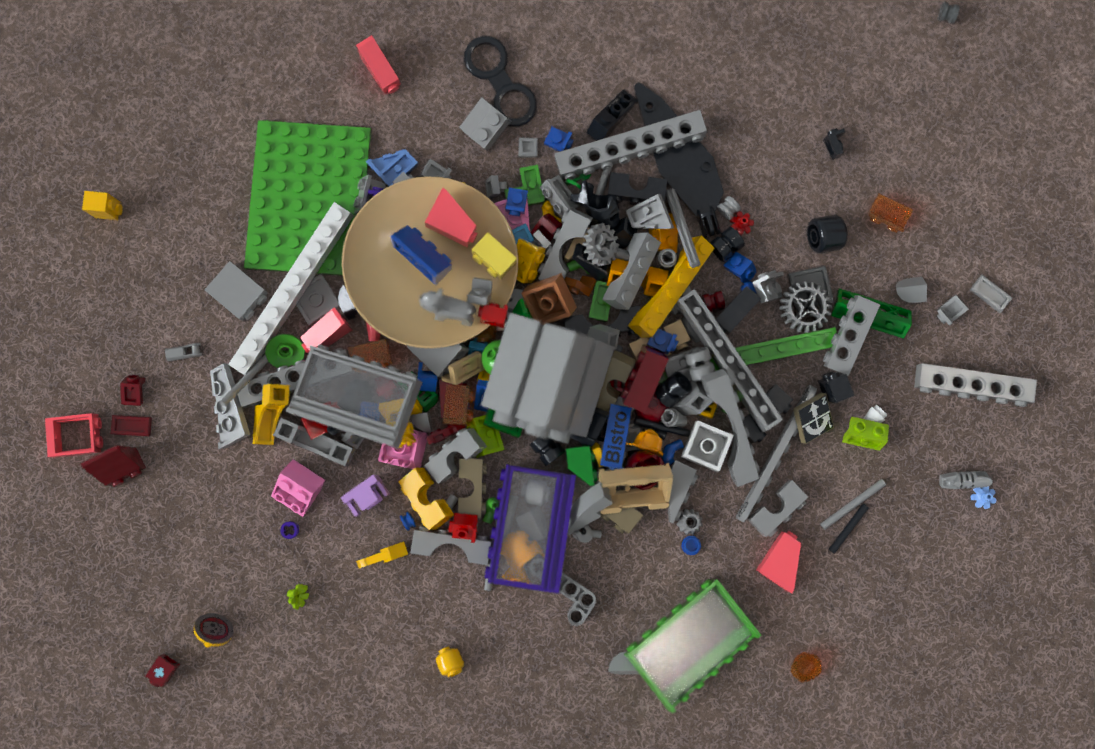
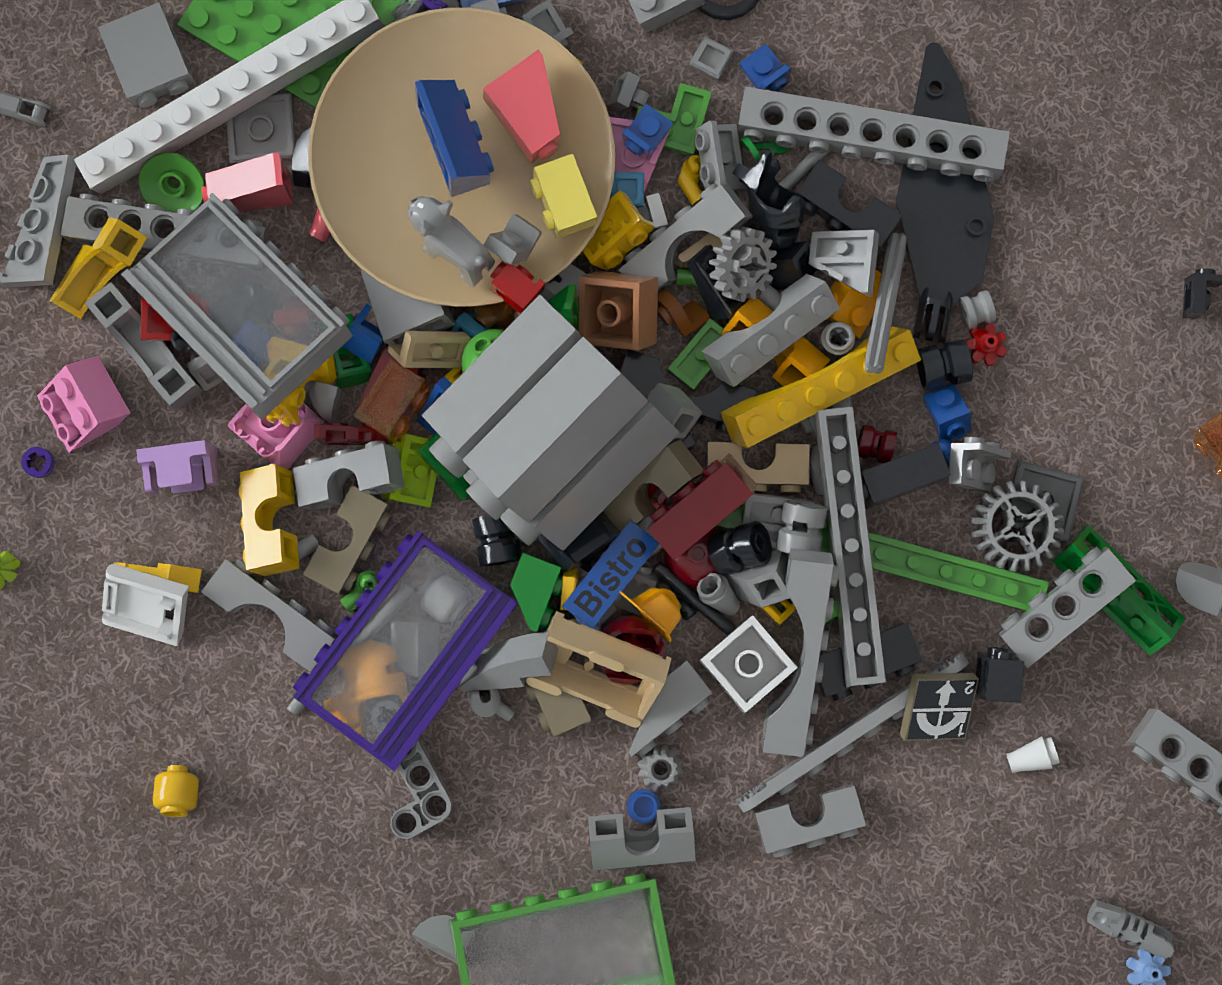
camera: 30 degrees right, 0 degrees up
light grey bar [219,354,269,407] -> none
clear orange brick [348,339,393,374] -> none
blue bush [400,511,416,531] -> none
red brick [448,513,478,543] -> none
dark red panel [530,213,563,242] -> none
black slope [586,89,638,141] -> none
blue bracket [647,328,678,355] -> none
blue arm [661,439,684,465] -> none
coral slope [756,531,801,594] -> none
black head [807,215,848,253] -> none
light grey bar [820,479,886,530] -> none
black bar [828,504,869,554] -> none
lime bracket [842,417,889,451] -> none
none -> white container [102,564,189,646]
none -> light grey arch [588,807,696,871]

